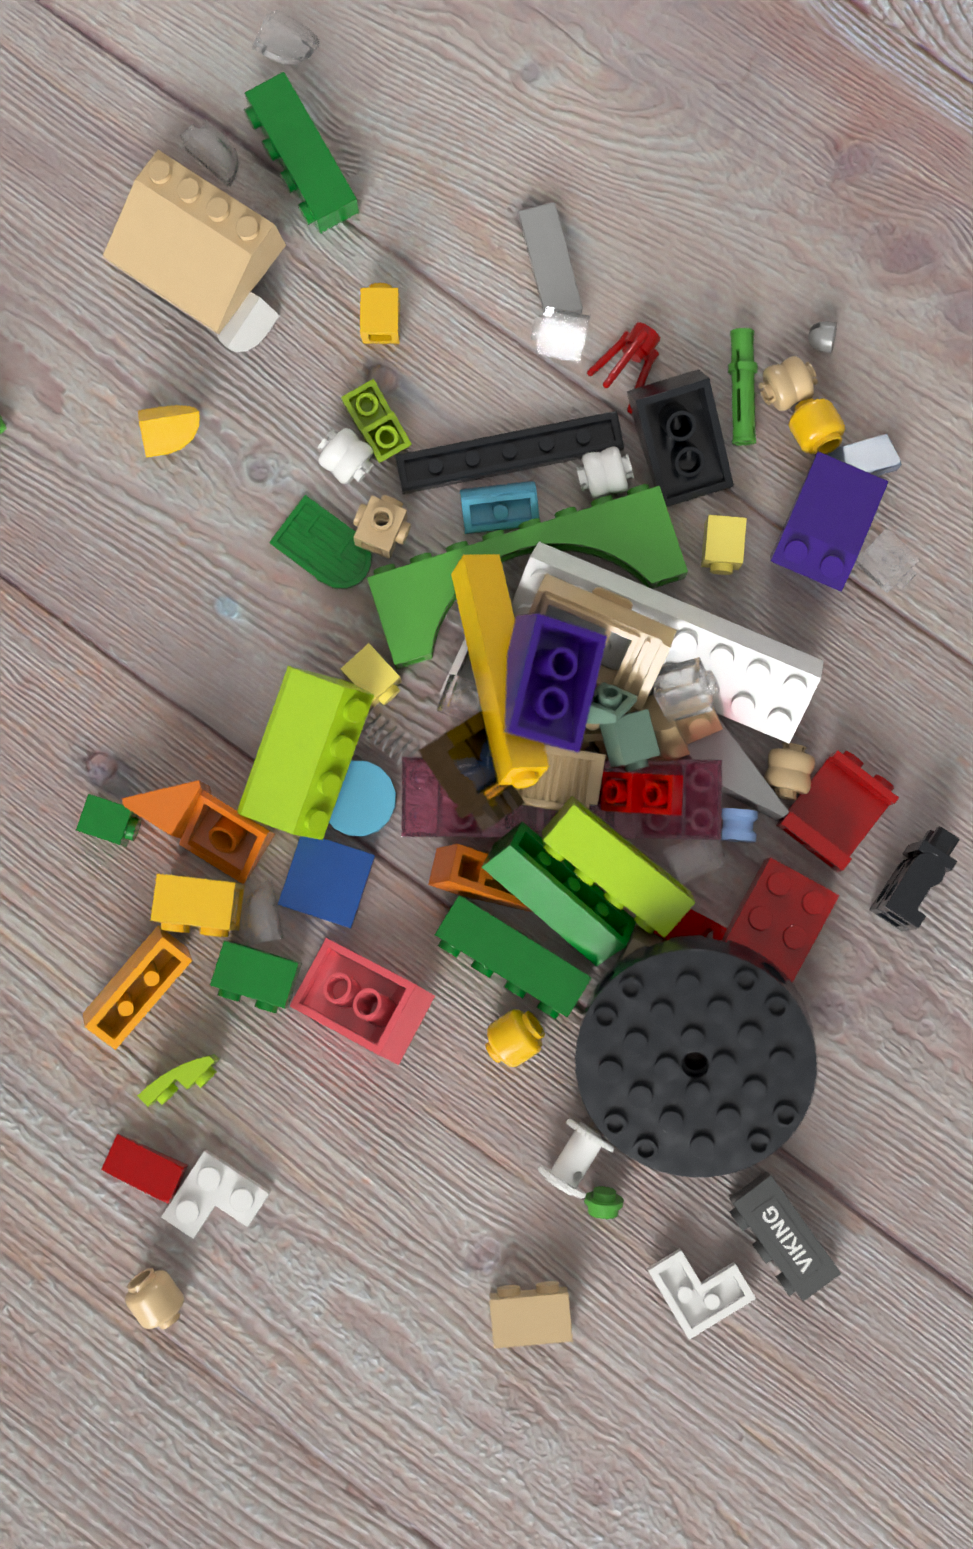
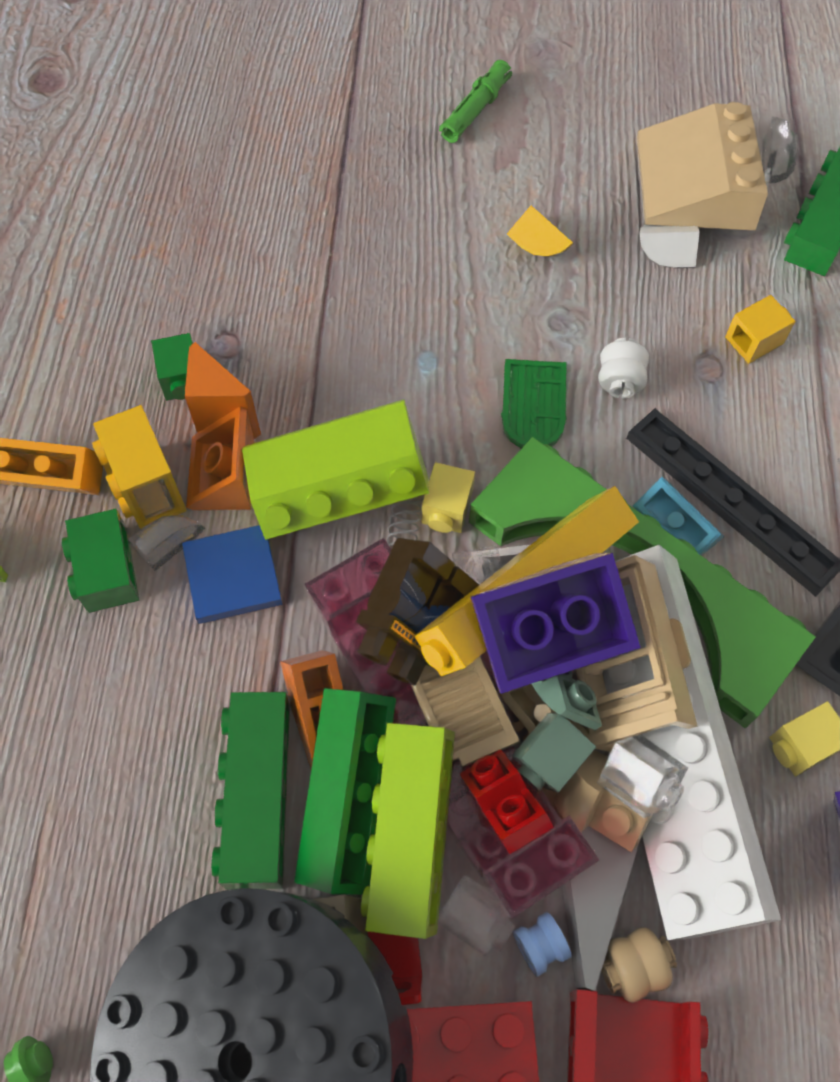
camera: 55 degrees right, 20 degrees down
coral slope [290,938,435,1065] -> none
medium azure tile [329,761,396,837] -> none
lime slope [340,378,412,463] -> none
tan brick [353,495,411,559] -> none
yellow head [485,1009,545,1067] -> none
white hose [538,1119,614,1199] -> none
white piece [577,446,634,499] -> none

